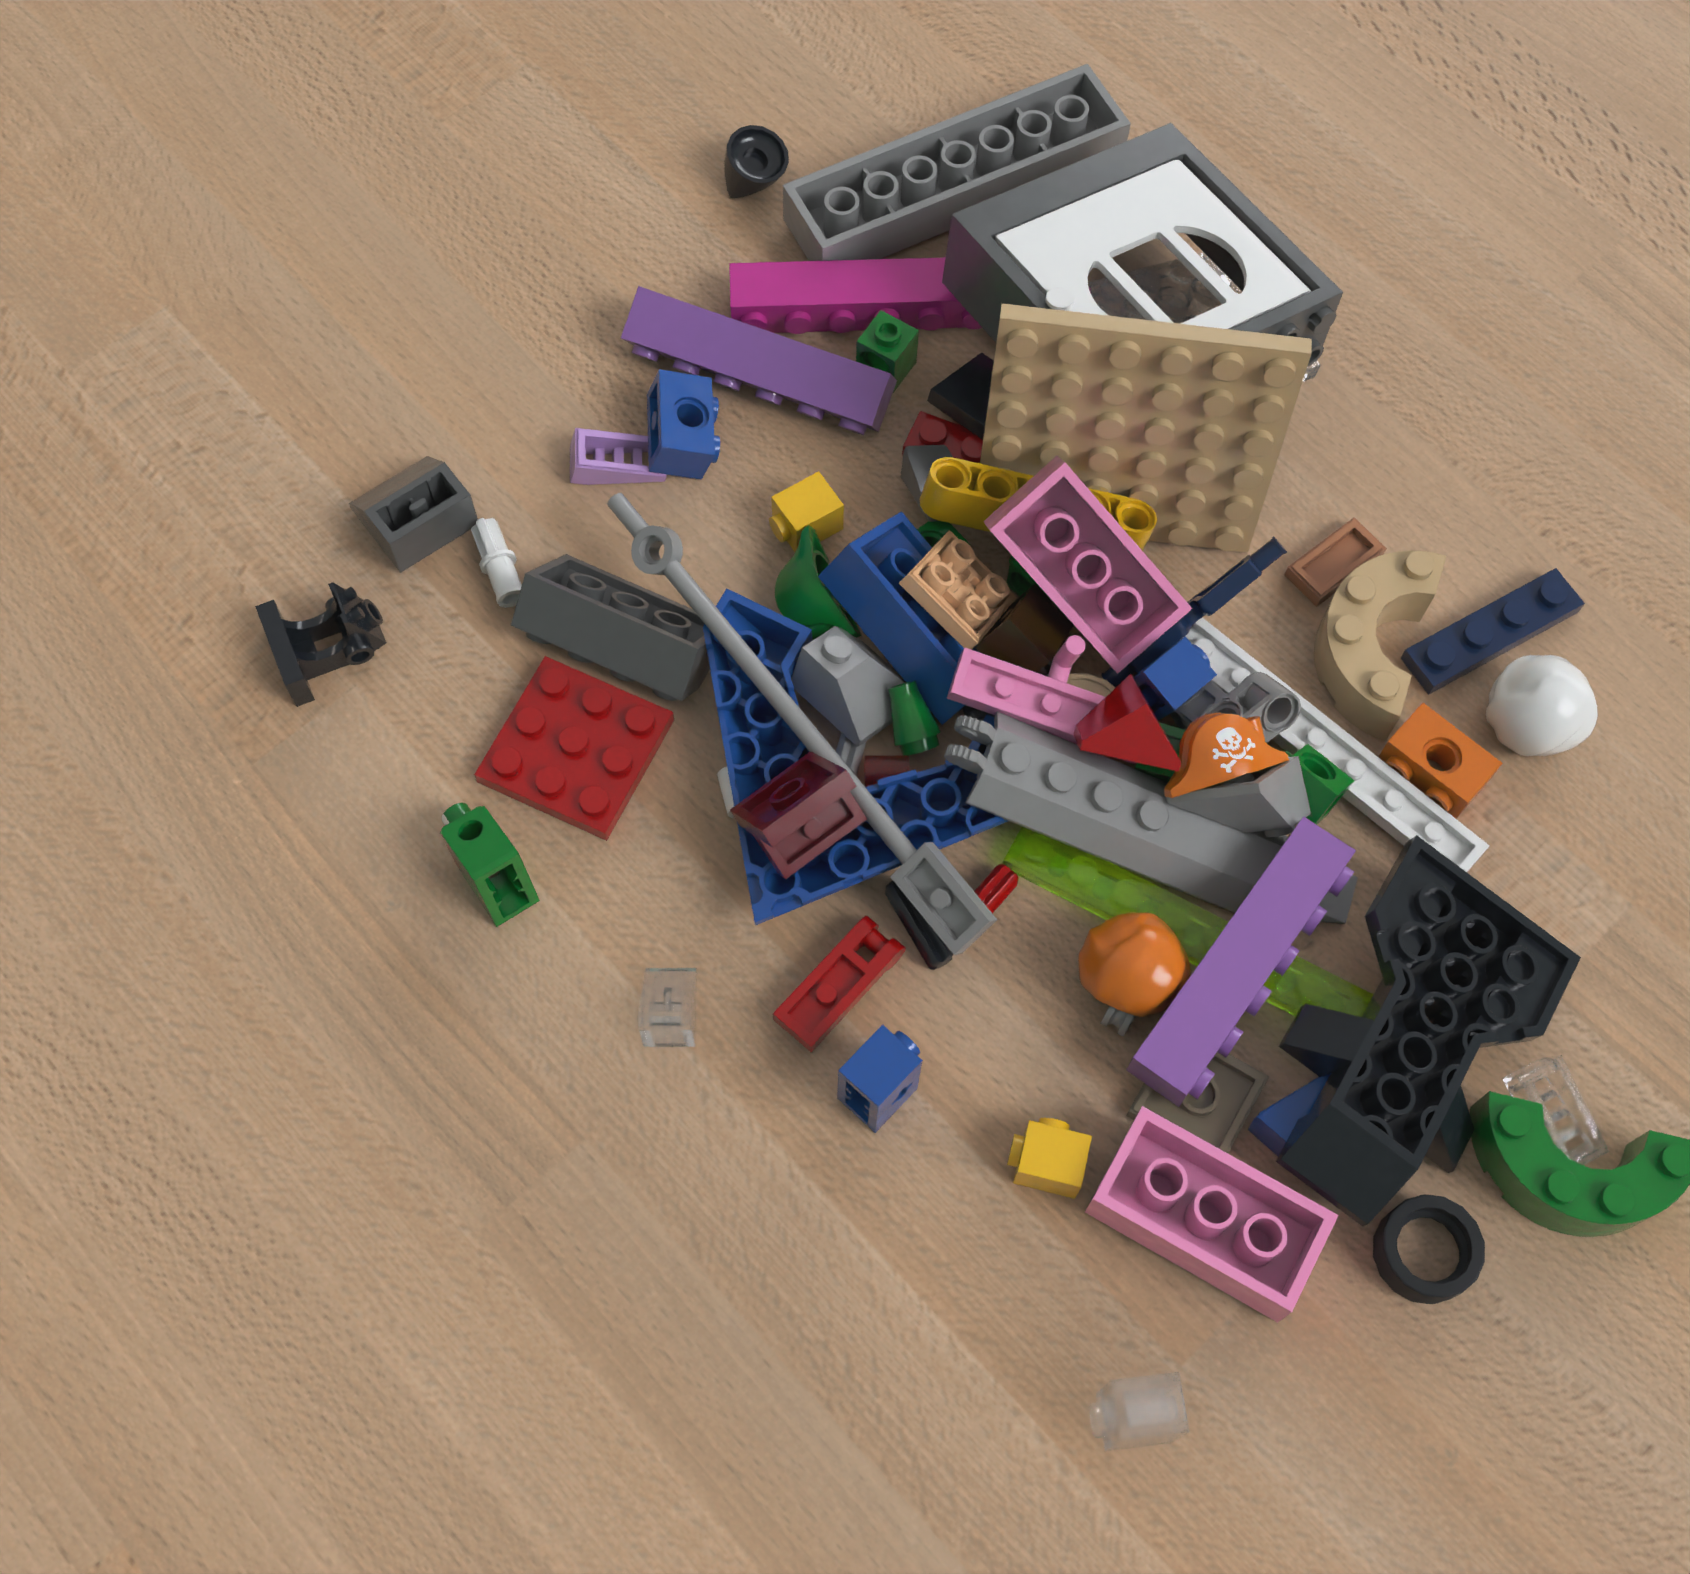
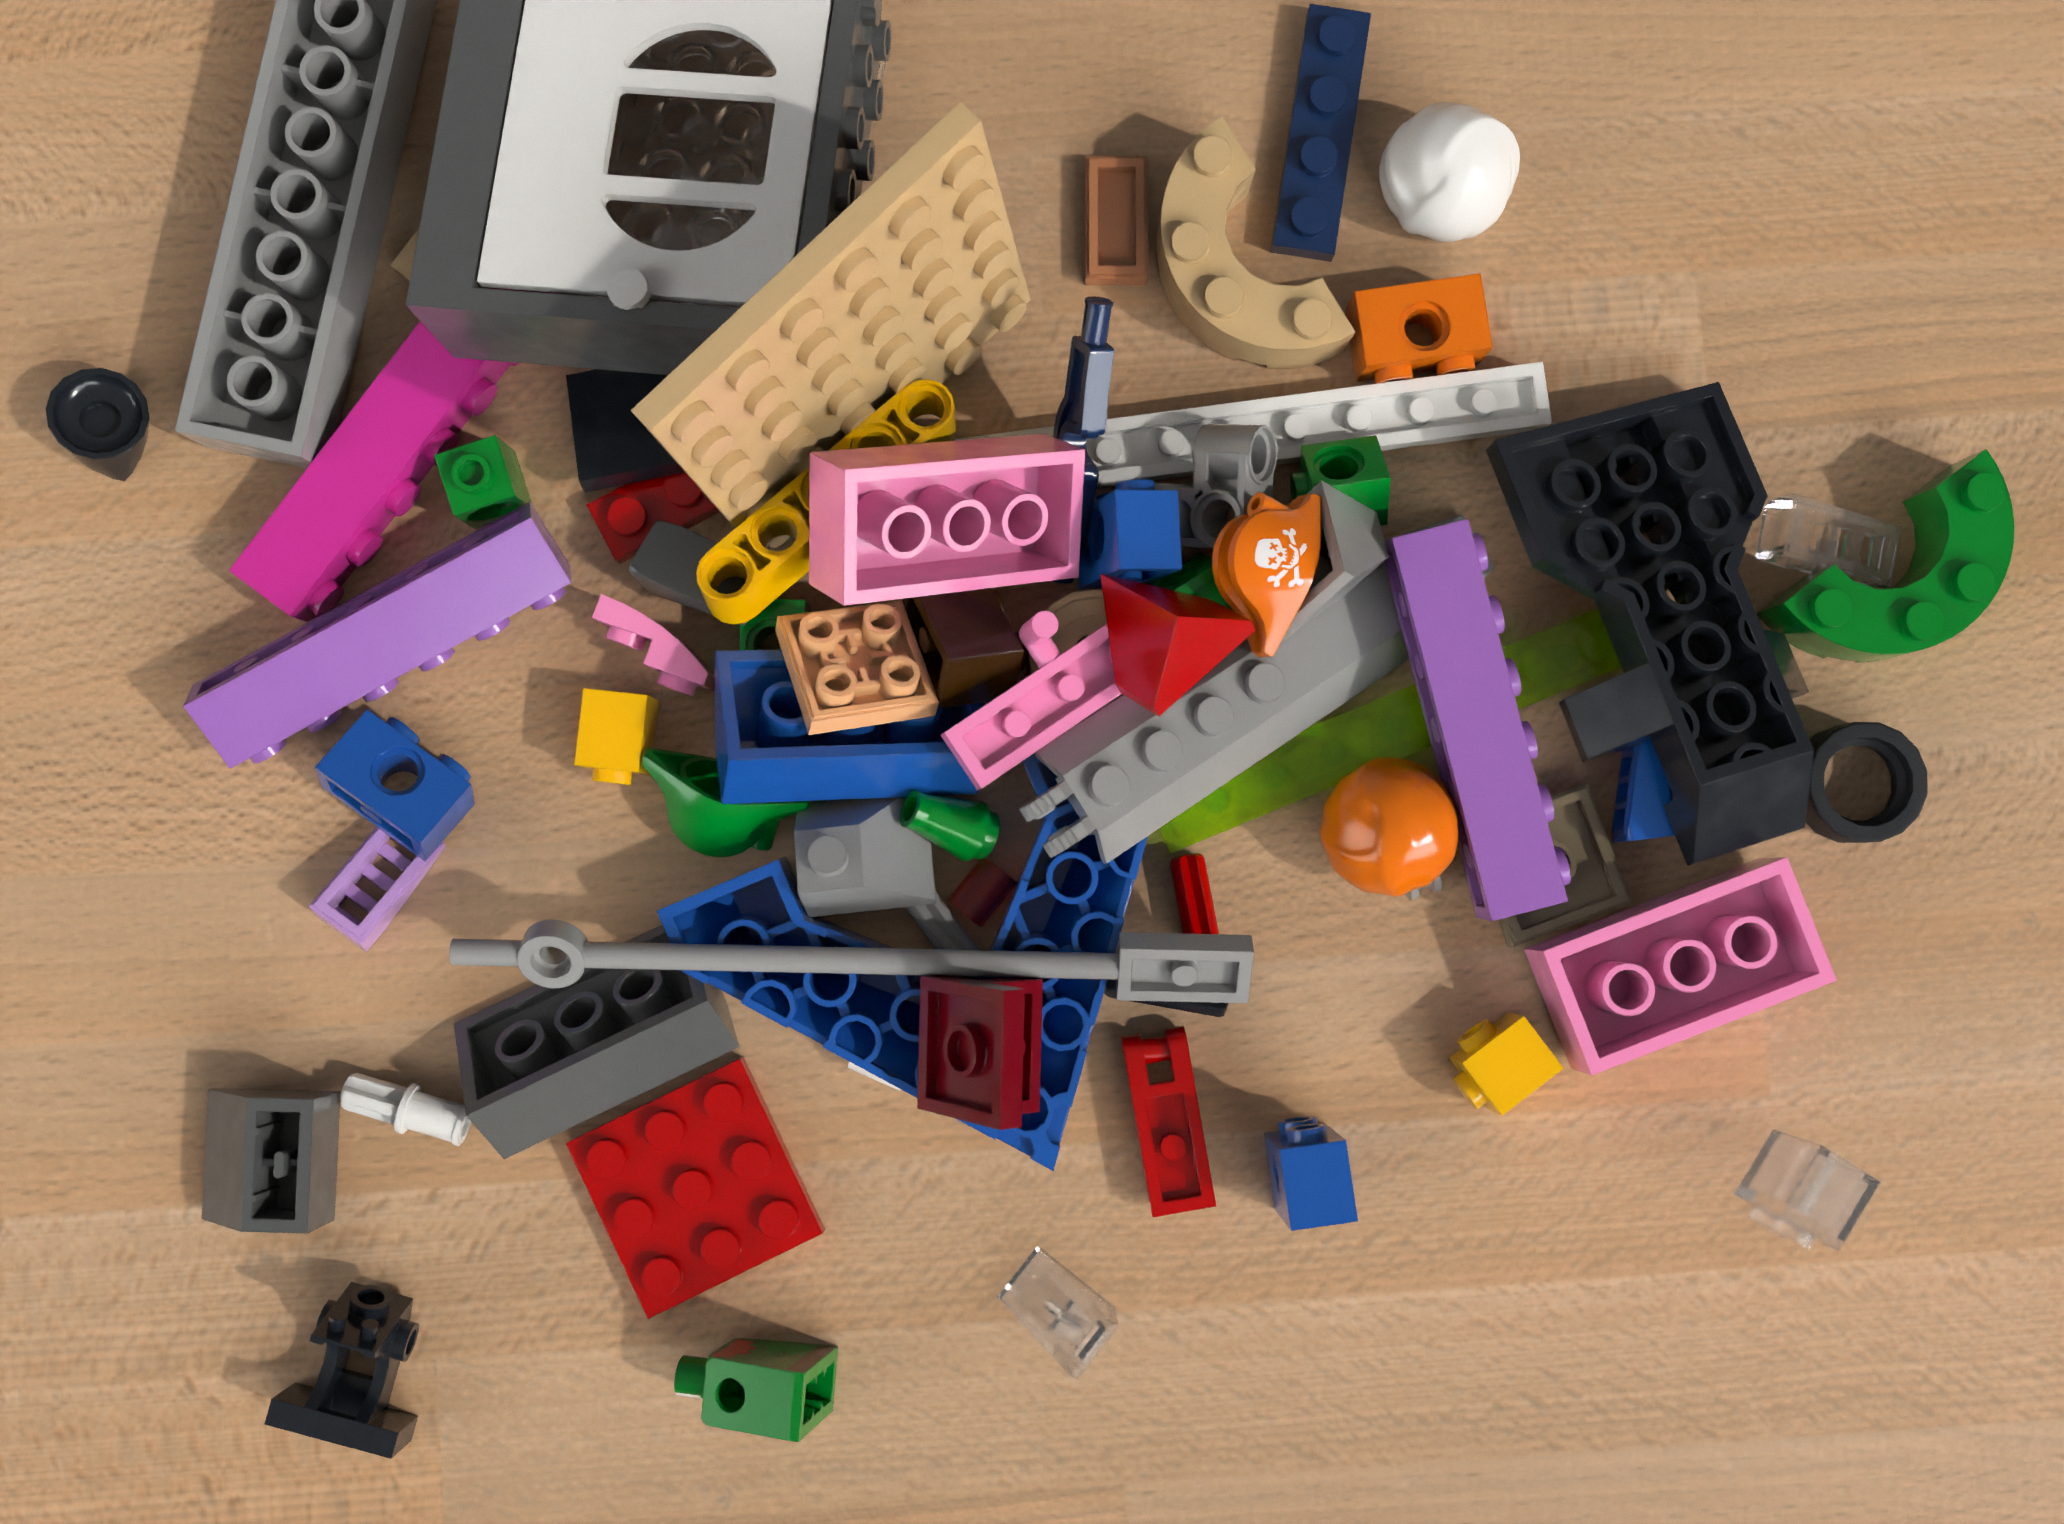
camera: 50 degrees left, 20 degrees up
none -> bright pink slope [592,594,715,697]

